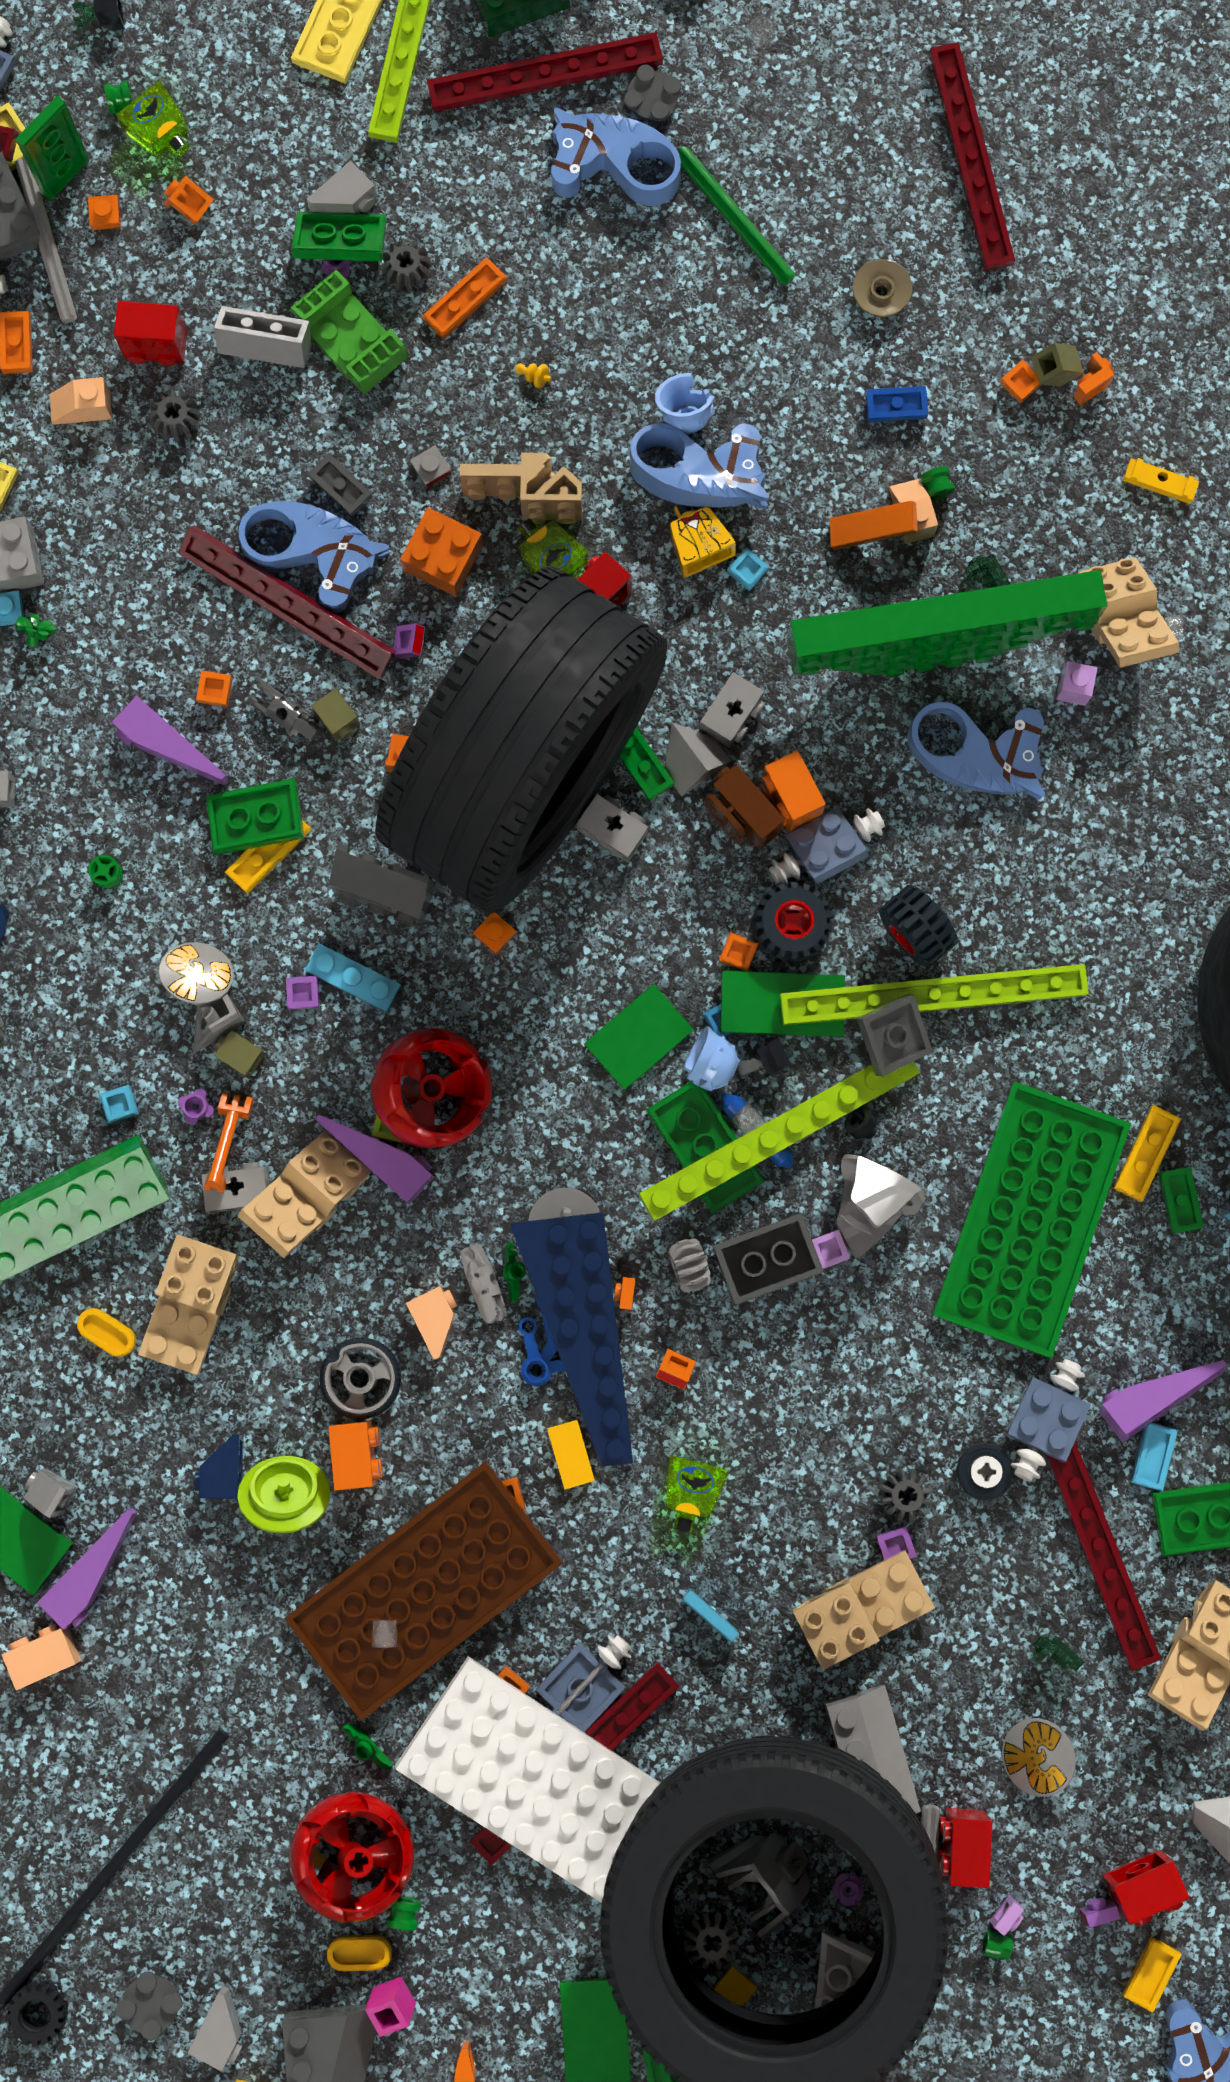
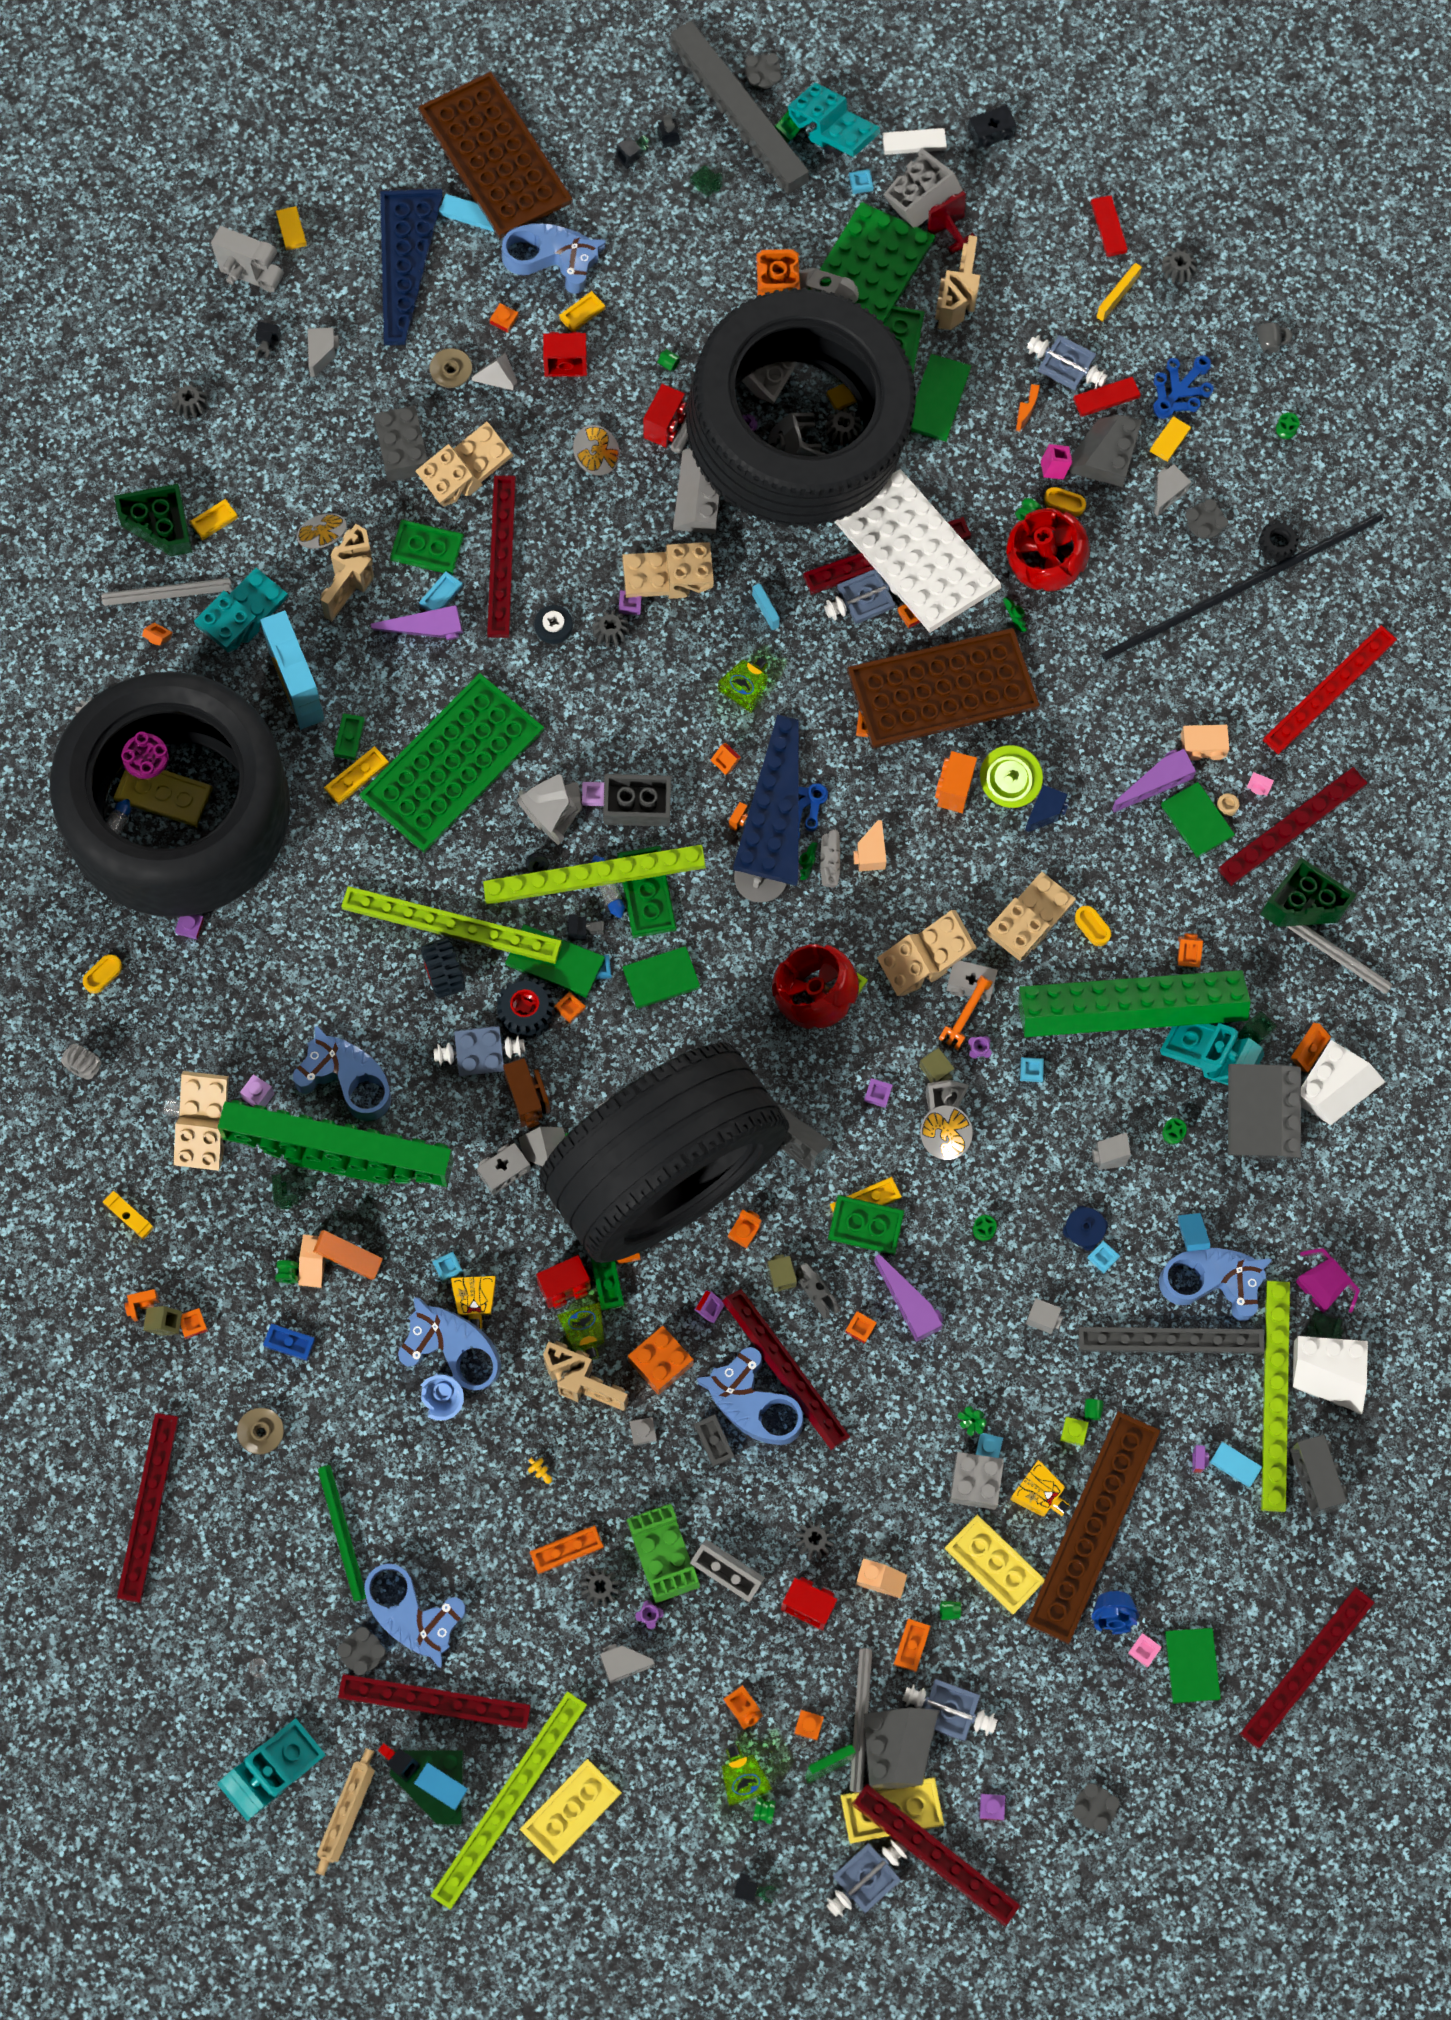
camera: 160 degrees left, 10 degrees down
light grey slope [24,1469,79,1518] -> none
green tile [291,212,387,262] -> none
medium azure plate [305,943,401,1013] -> none
medium lavender slope [315,1115,434,1204] -> none
light grey wheel [320,1337,401,1420] -> none
clear hose [372,1620,398,1648] -> none
yellow tile [547,1420,595,1490] -> none
light grey gear [669,1238,711,1293] -> none
light blue helmet [683,1026,740,1091] -> none
orange brick [759,750,826,833] -> none
dark grey tile [856,994,933,1077] -> none
lavender plate [990,1895,1024,1936] -> none
sand blue plate [1006,1359,1091,1482] -> none
clear green bracket [1030,1632,1084,1672] -> none
medium lavender plate [1080,1897,1120,1928] -> none

